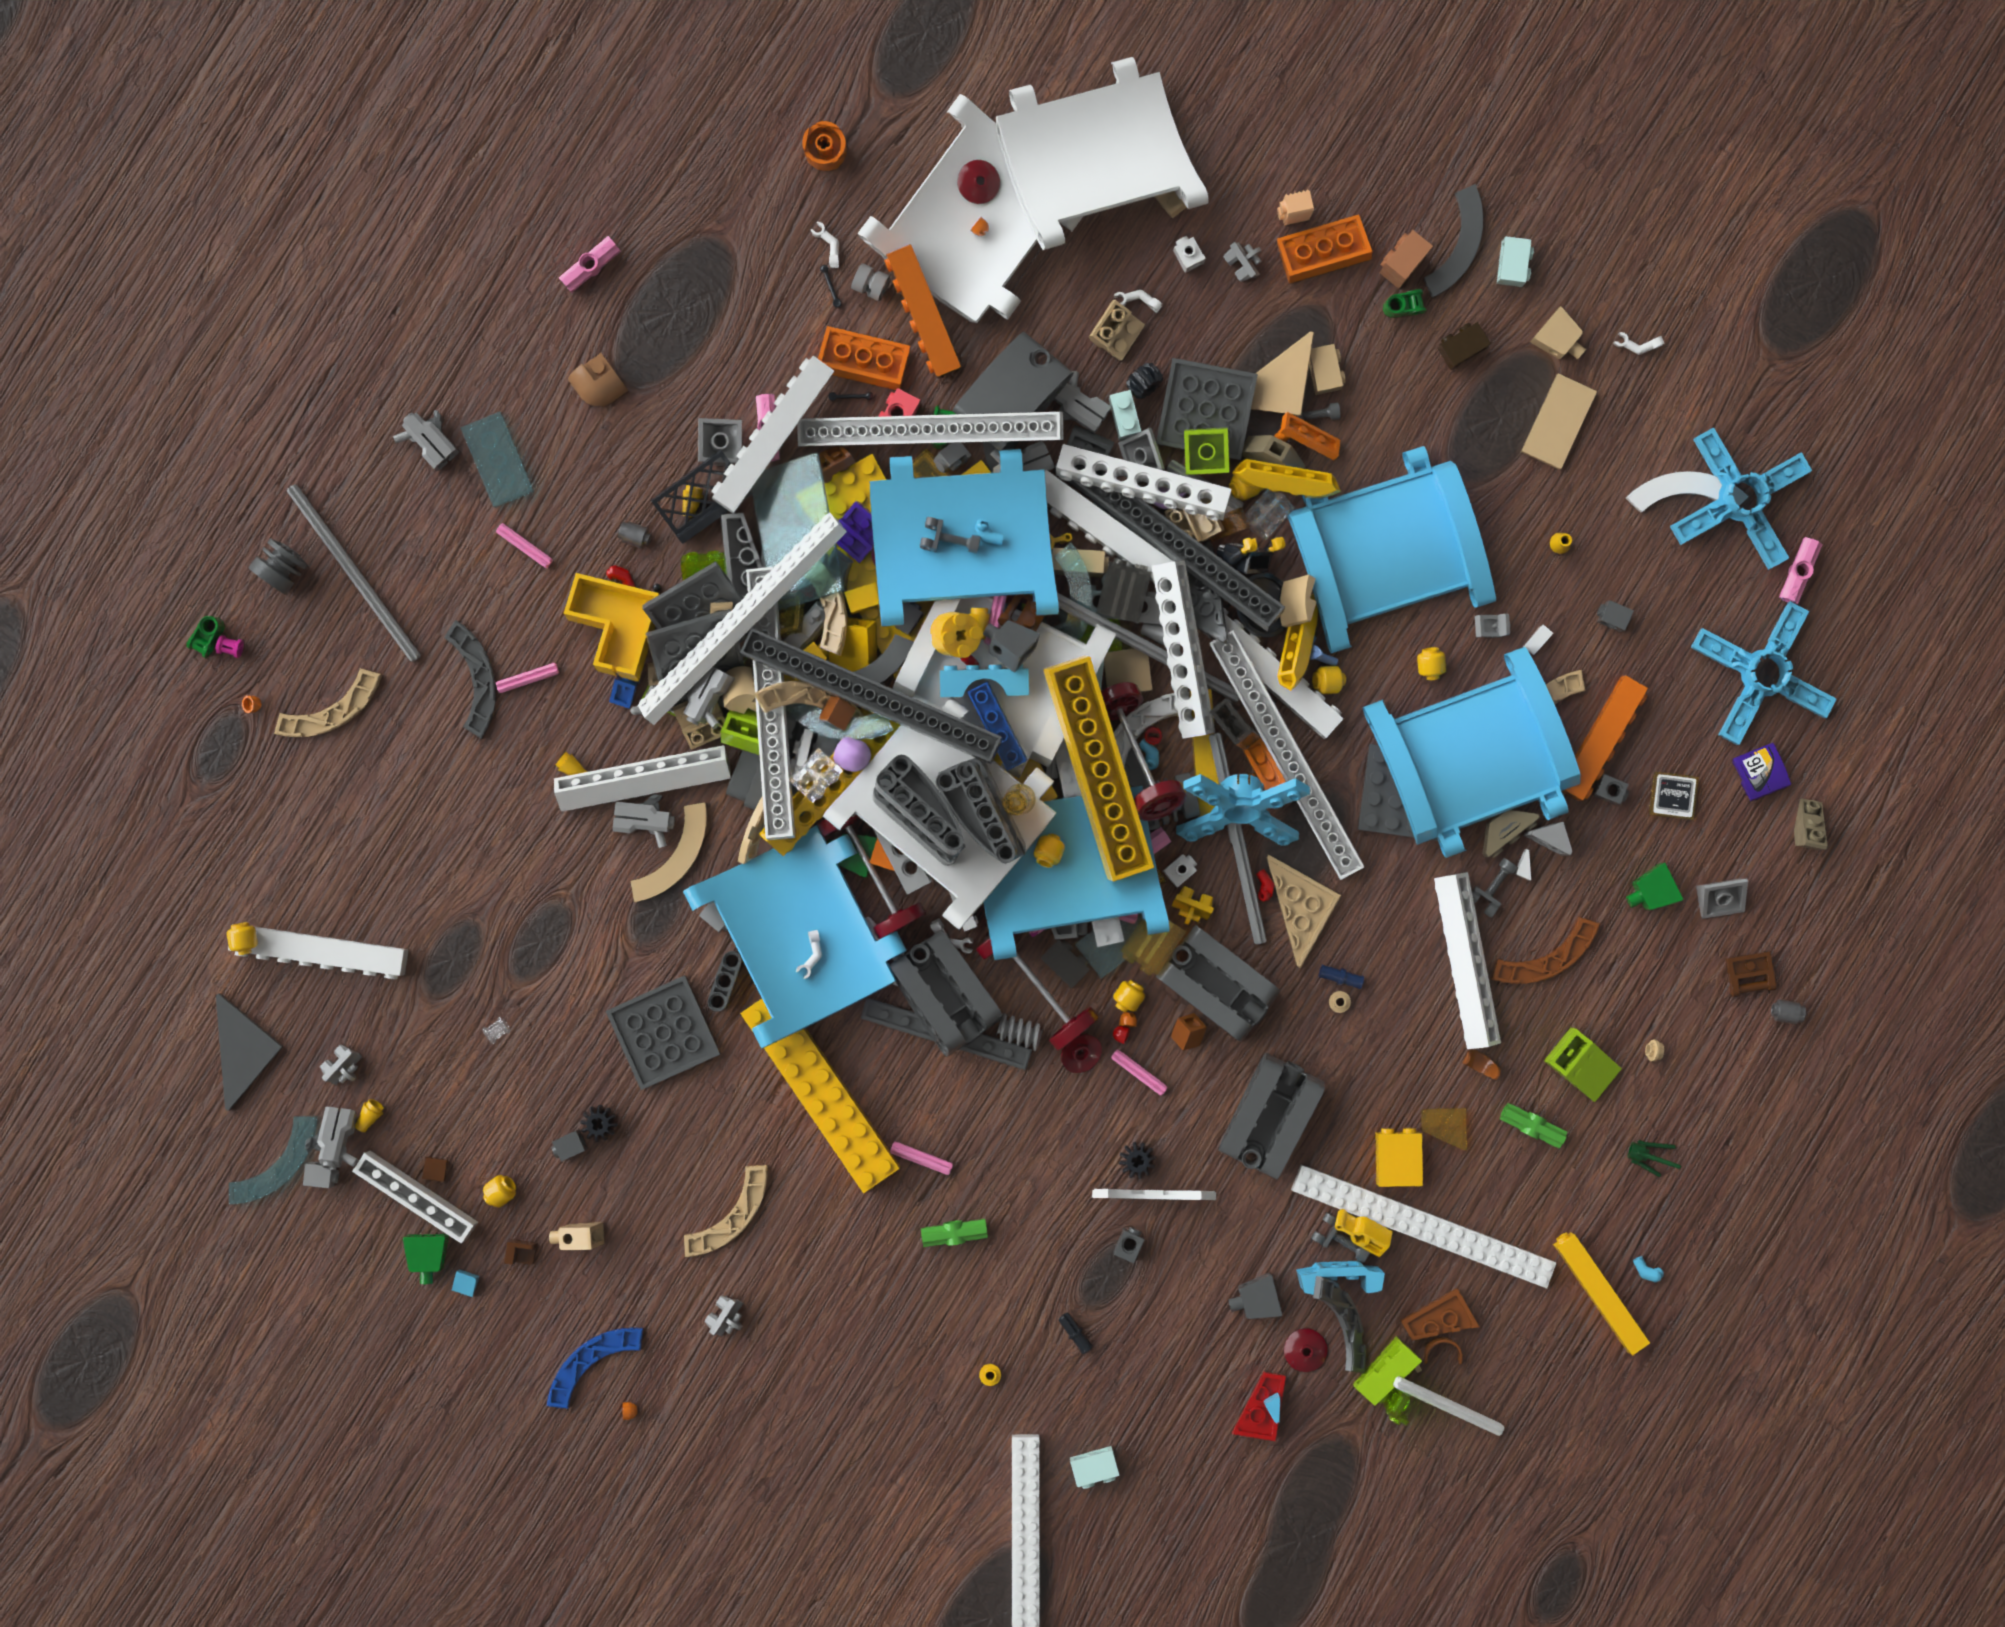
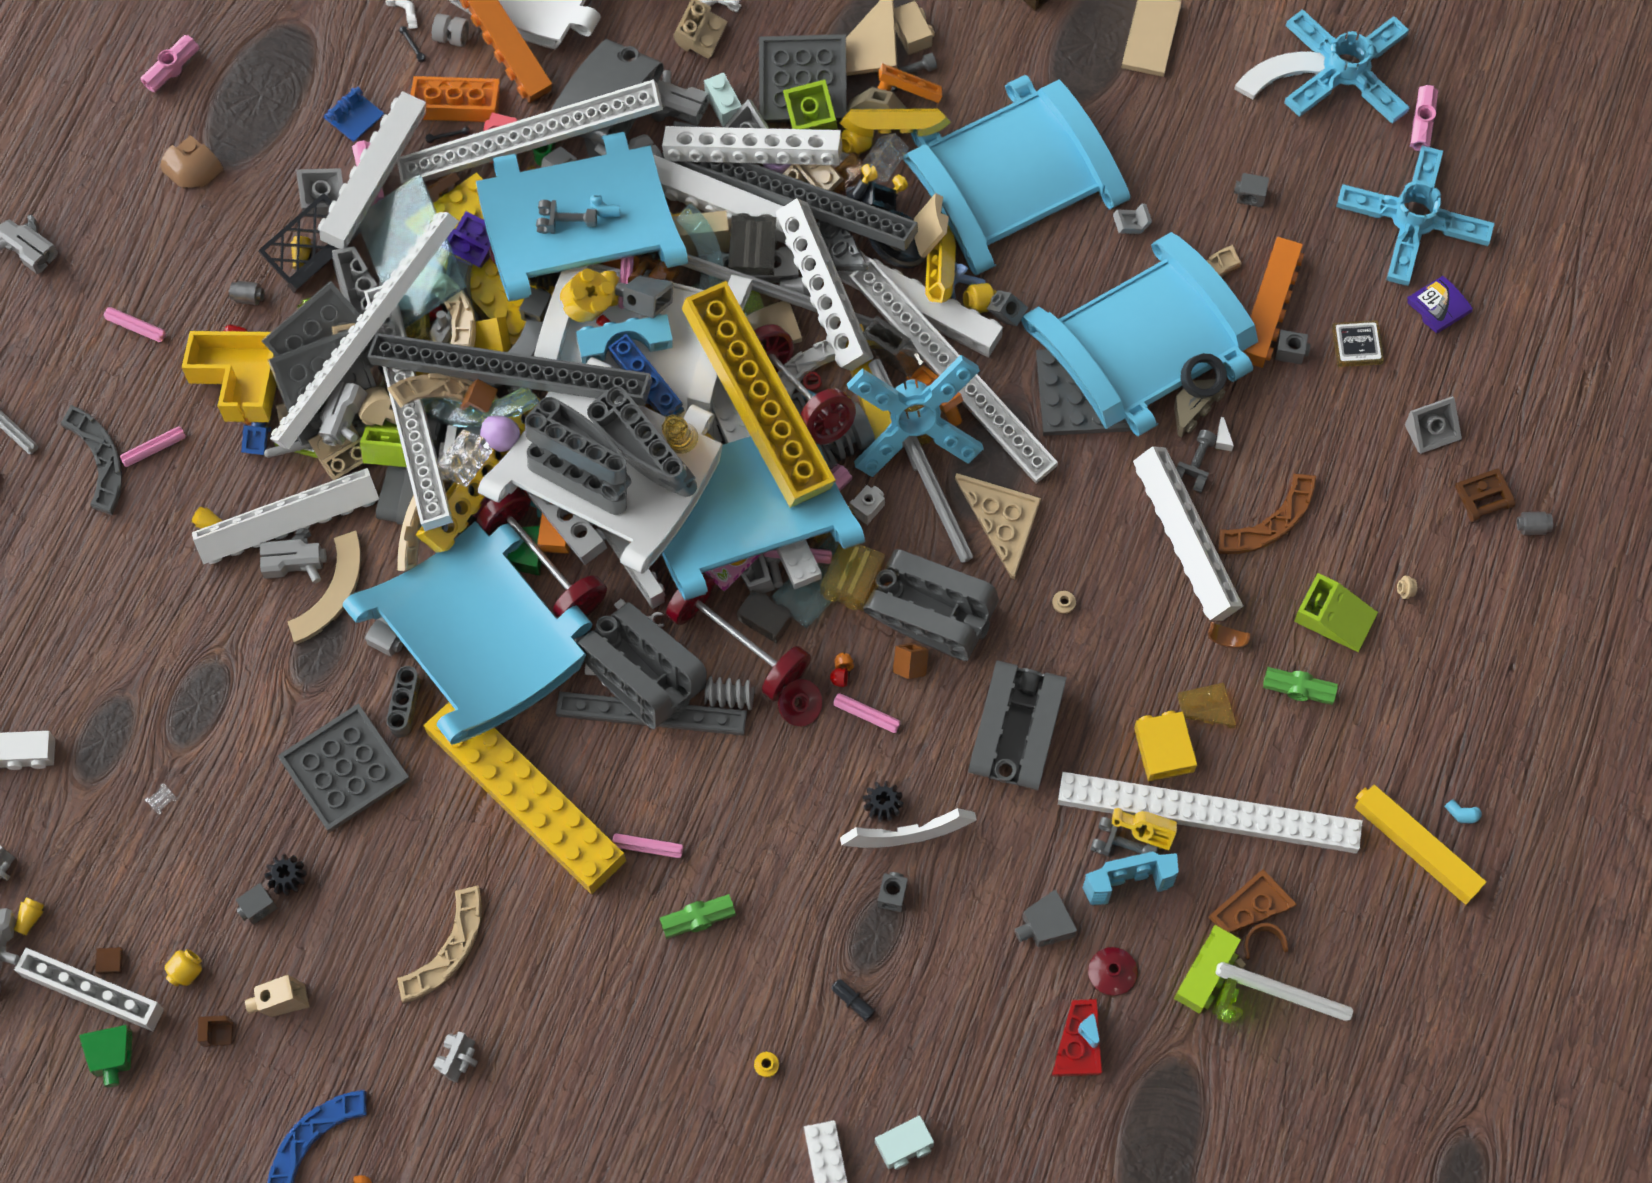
camera: 10 degrees left, 20 degrees down
medium azure slope [452,1269,480,1297] -> none
clear light blue tile [461,412,534,508] -> none
white arm [796,930,822,979] -> none
yellow piece [844,582,879,615] -> none
yellow head [1033,833,1065,868] -> none
yellow head [1113,979,1145,1013] -> none
black gear [1126,363,1163,399] -> none
yellow hips [1172,886,1214,925] -> none
red arm [1255,869,1275,902] -> none
dark grey tile [1313,1276,1366,1373] -> none
dark blue pin [1318,964,1364,989] -> none
yellow head [1417,647,1446,680] -> none
white piece [1523,625,1553,655] -> none
light grey slope [1523,822,1573,856] -> none
yellow cone [1550,532,1572,554] -> none
green torso [1626,863,1684,910] -> none
dark green plant [1627,1140,1681,1177] -> none
dark tan slope [1794,798,1828,850] -> none
none -> blue hinge [323,87,384,142]
none -> dark grey brick [987,290,1028,326]
none -> black tyre [1180,353,1227,398]

